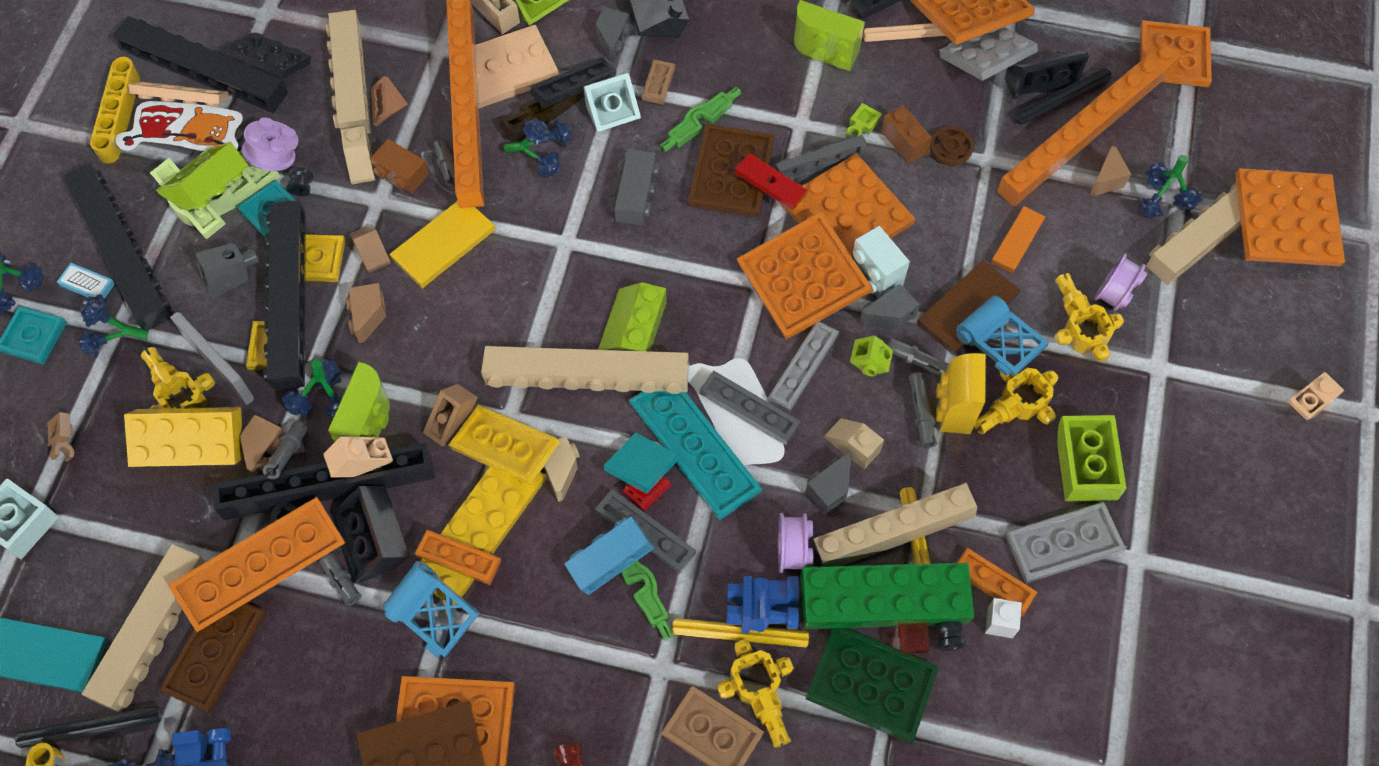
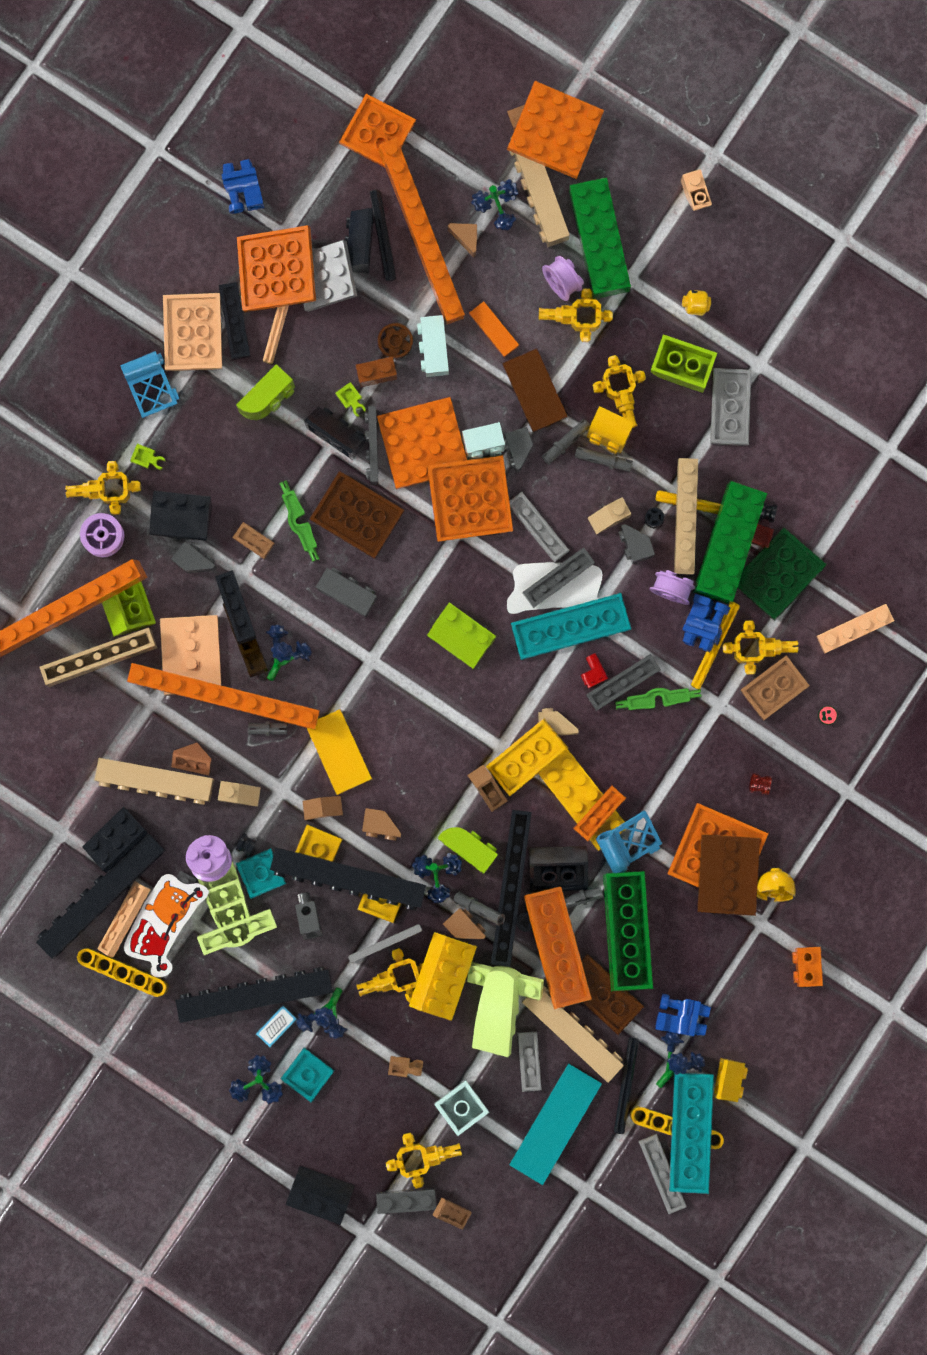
camera: 70 degrees left, 20 degrees up
lime slope [156,142,249,211] -> none
light nougat slope [323,437,393,477] -> none
dark orange brick [370,139,429,194] -> none
tan brick [481,346,689,394] -> none
dark azure brick [565,517,655,595] -> none
light aqua slope [584,72,641,132] -> none
teal tile [604,432,678,494] -> none
red tile [735,153,807,210] -> none
lime brick [850,336,893,376] -> none
dark azure piece [956,296,1049,377] -> none
orange tile [957,548,1037,616] -> none
white brick [985,598,1022,638] -> none
none -> black slope [304,406,366,460]
none -> light aqua brick [417,315,449,377]
none -> yellowish green slope [467,962,544,1057]
none -> light grey tile [518,1031,542,1092]
none -> green brick [569,178,631,299]
none -> green brick [603,871,653,992]
none -> black wheel [644,507,664,529]
none -> yellow head [682,290,711,316]

